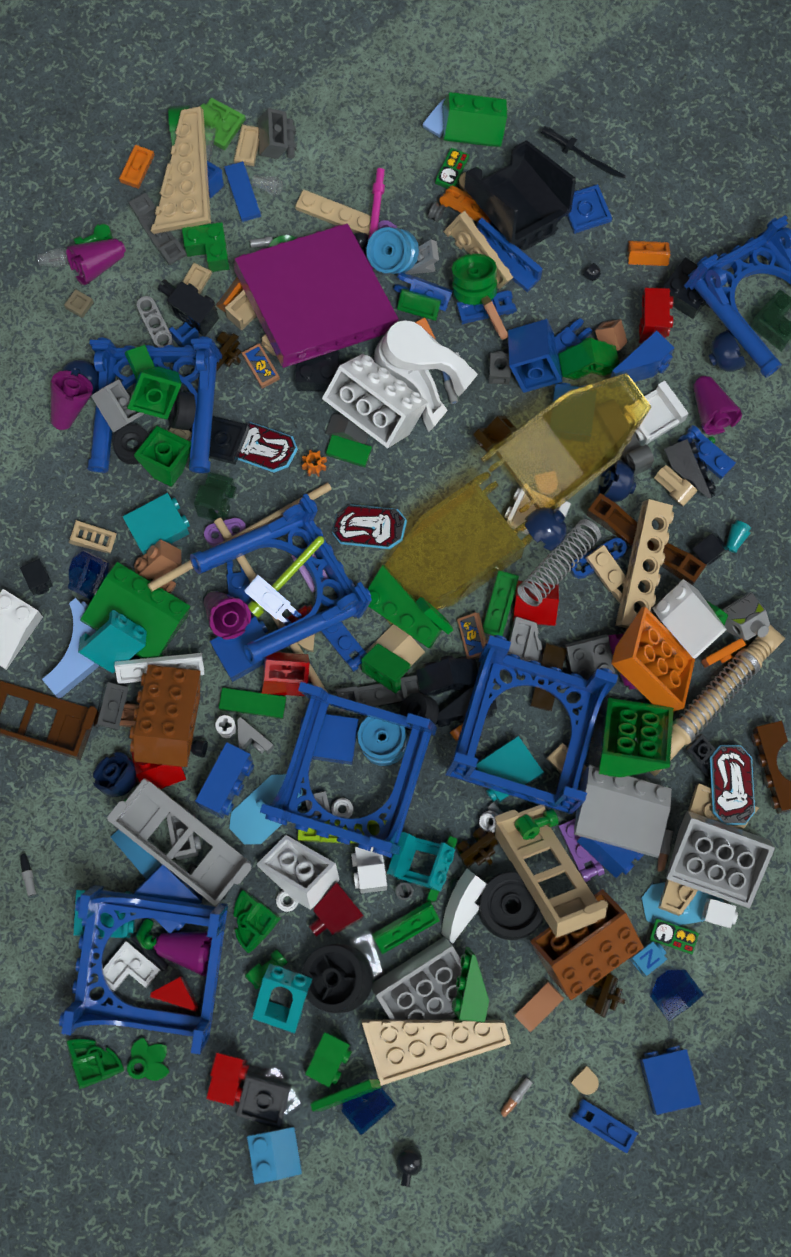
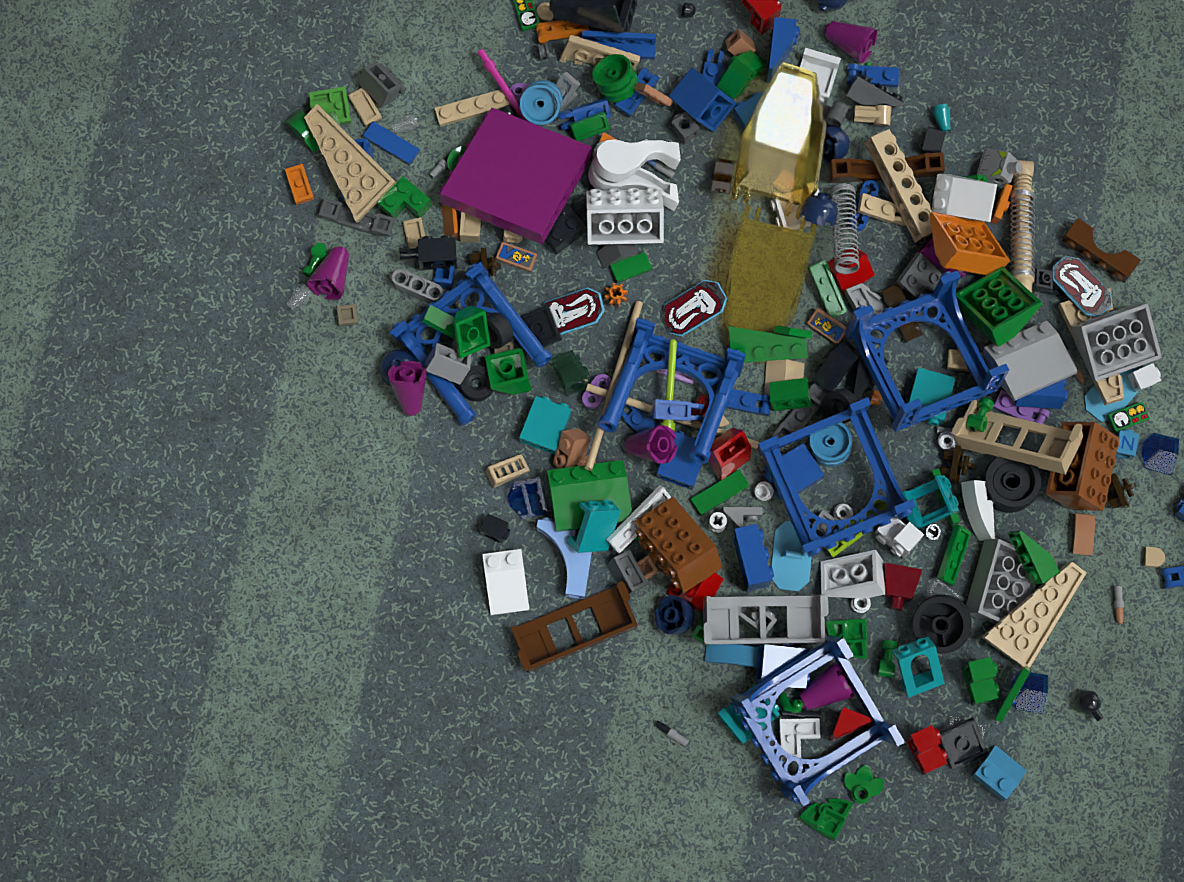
camera: 40 degrees left, 0 degrees up
none -> white plate [755,481,774,501]

